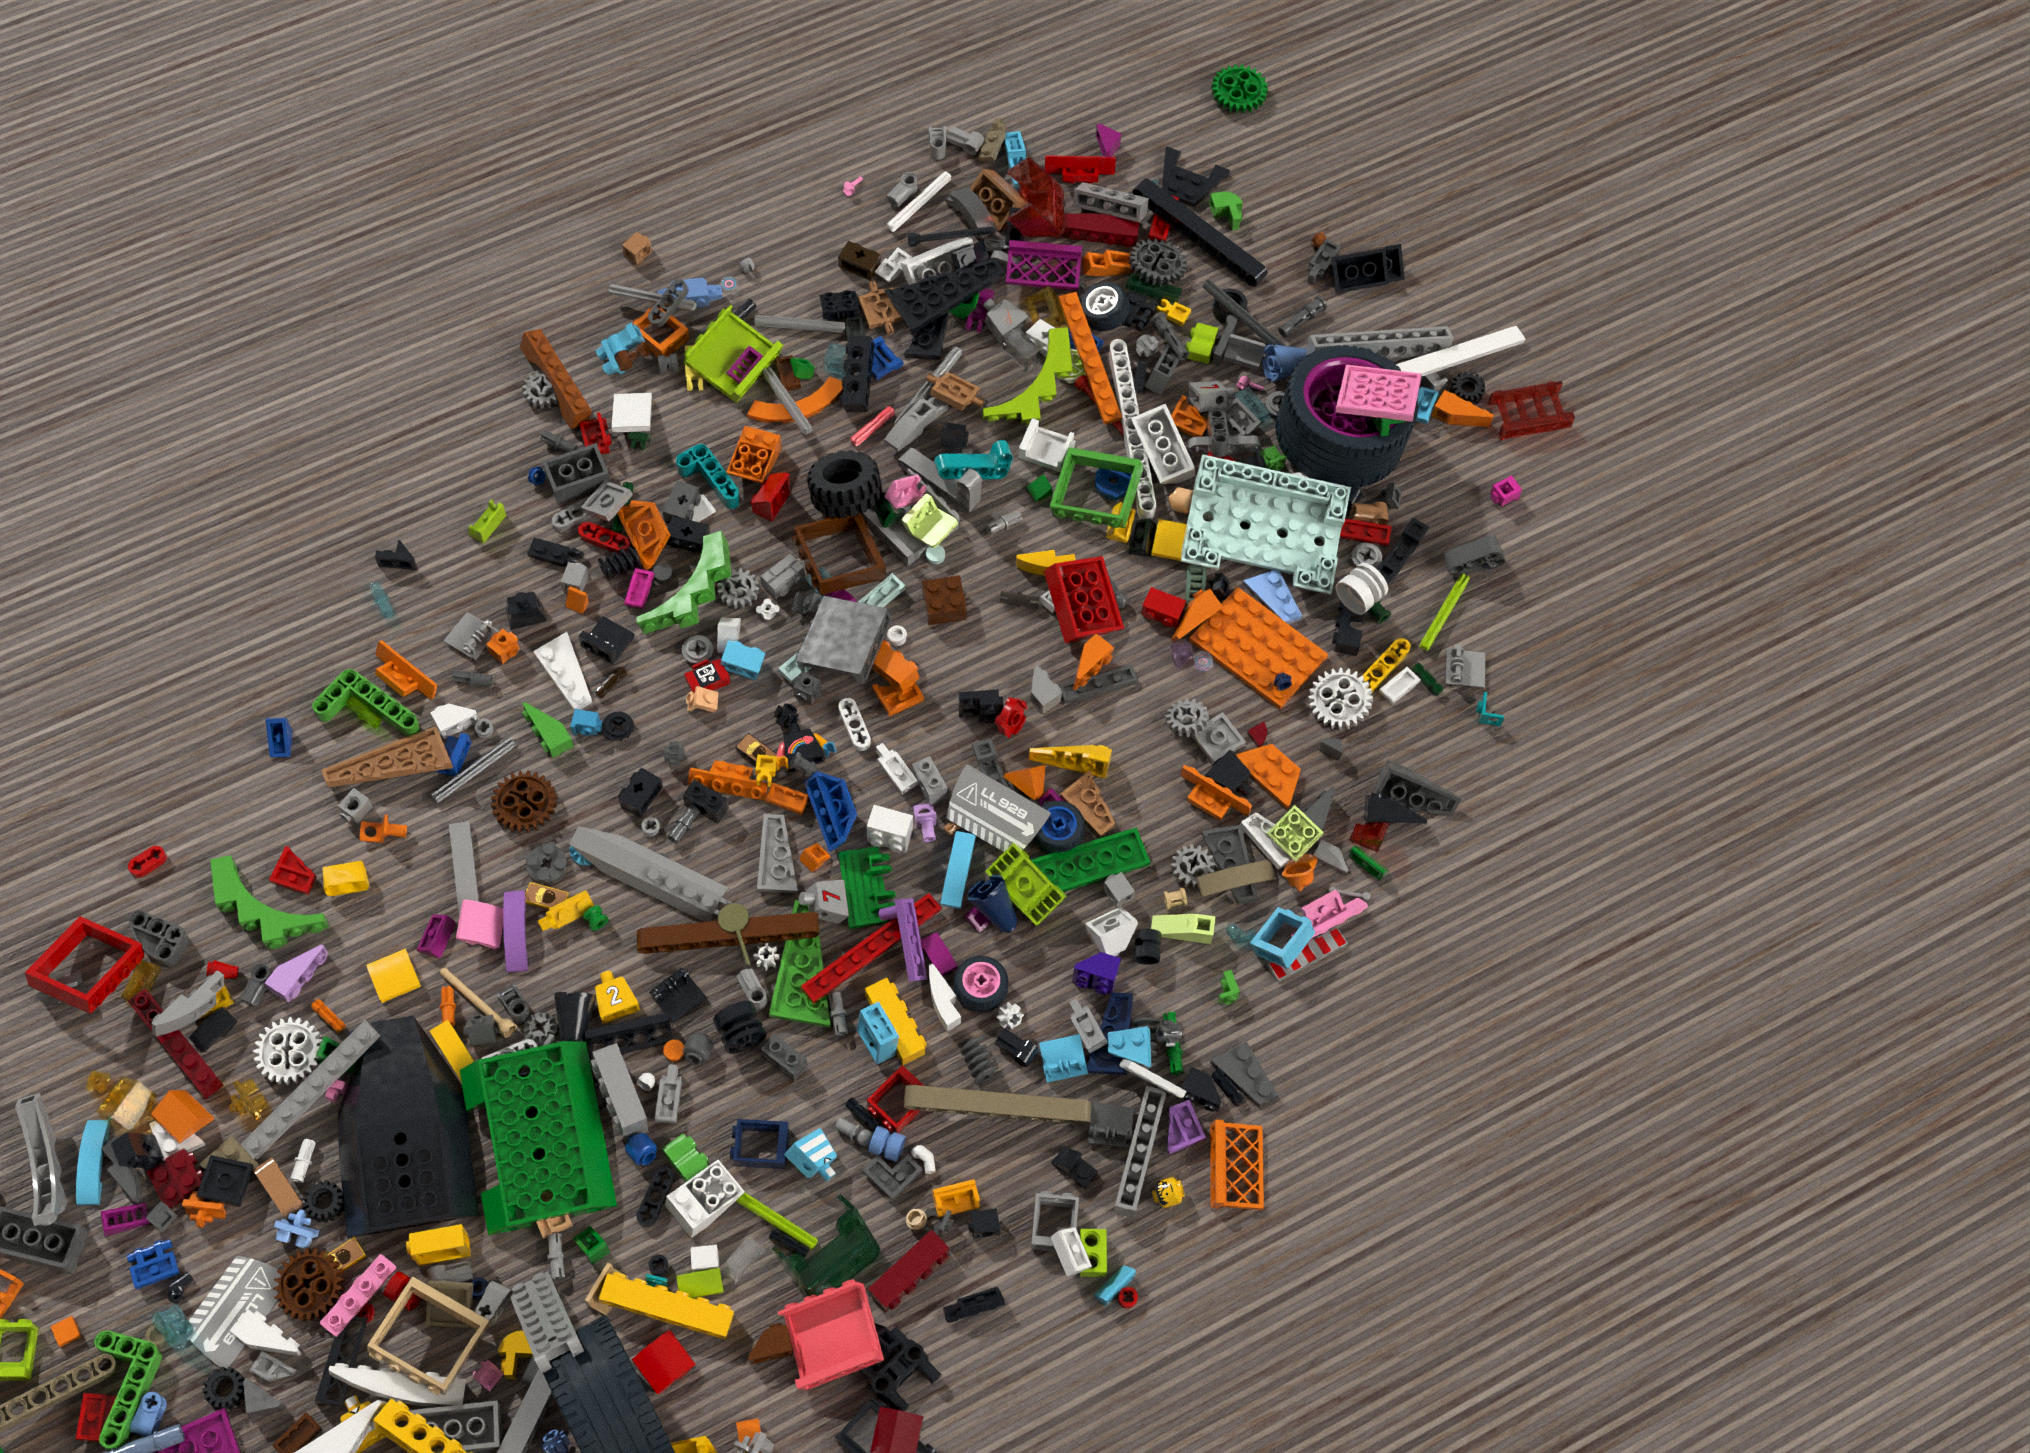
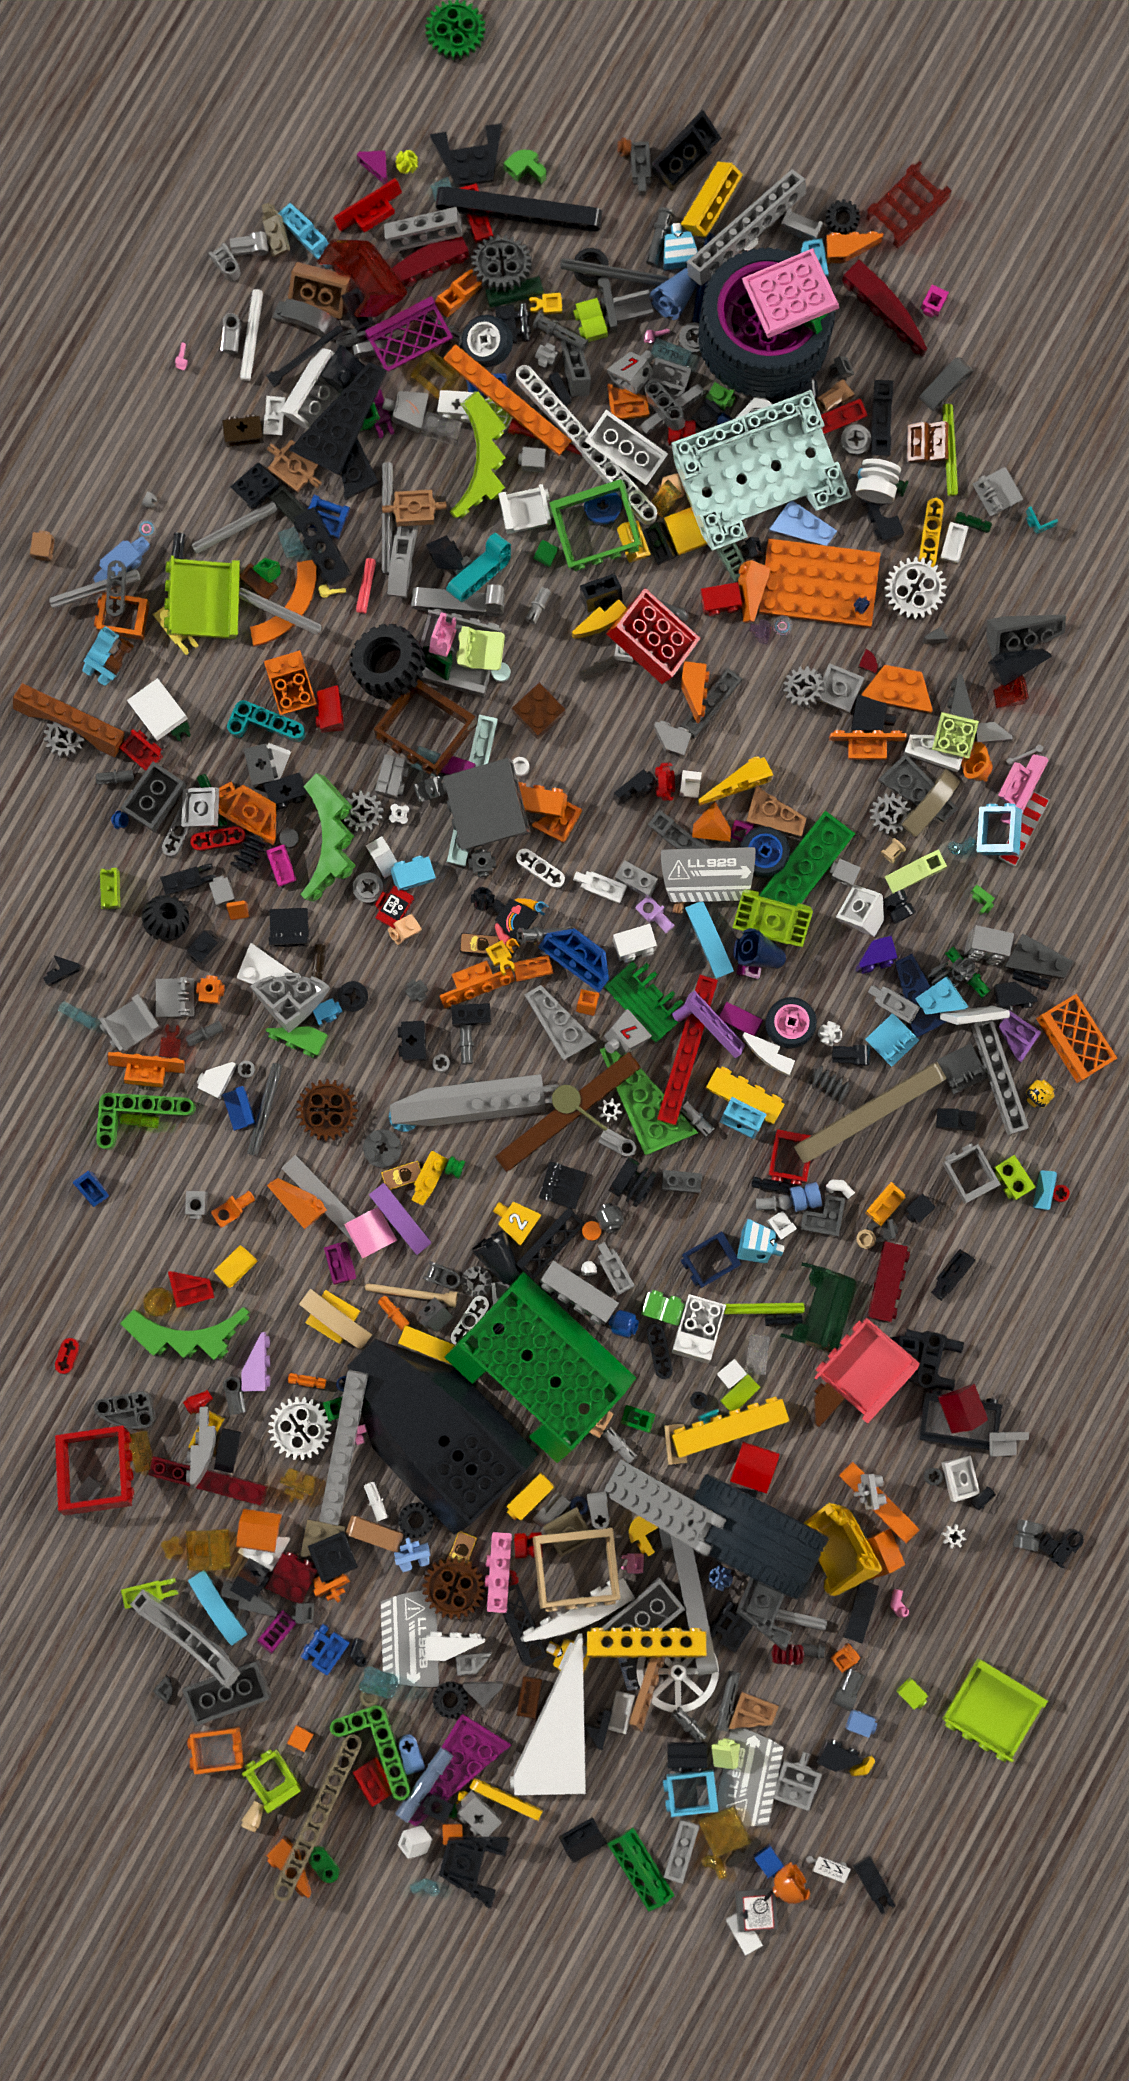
camera: 30 degrees left, 20 degrees up
medium nougat wing [321,726,453,788] -> none
dark grey wheel [658,353,679,374] -> none
magenta slope [726,345,764,384] -> none
white slope [1051,1227,1092,1277] -> none
green slope [1349,846,1389,880] -> none
white tile [1396,326,1526,377] -> none
none -> light grey panel [99,994,161,1053]
none -> lime hinge [121,1578,179,1609]
none -> black wheel [142,895,189,942]
none -> clear yellow hair [143,1287,173,1317]
none -> clear red plate [159,1024,181,1059]
none -> light grey brick [250,973,330,1033]
none -> orange slope [267,1178,327,1229]
none -> tan slope [299,1288,372,1350]
none -> light yellow hand [318,584,346,598]
none -> neon yellow gear [395,150,419,174]
none -> light grey brick [518,447,546,473]
none -> black brick [580,573,623,613]
none -> clear yellow tile [651,479,681,517]
none -> torso [663,223,698,270]
none -> white panel [679,770,702,798]
none -> yellow brick [681,162,743,237]
none -> white panel [767,1211,797,1240]
none -> dark red slope [842,259,927,357]
none -> slope [908,421,948,462]
none -> light grey brick [964,925,1014,965]

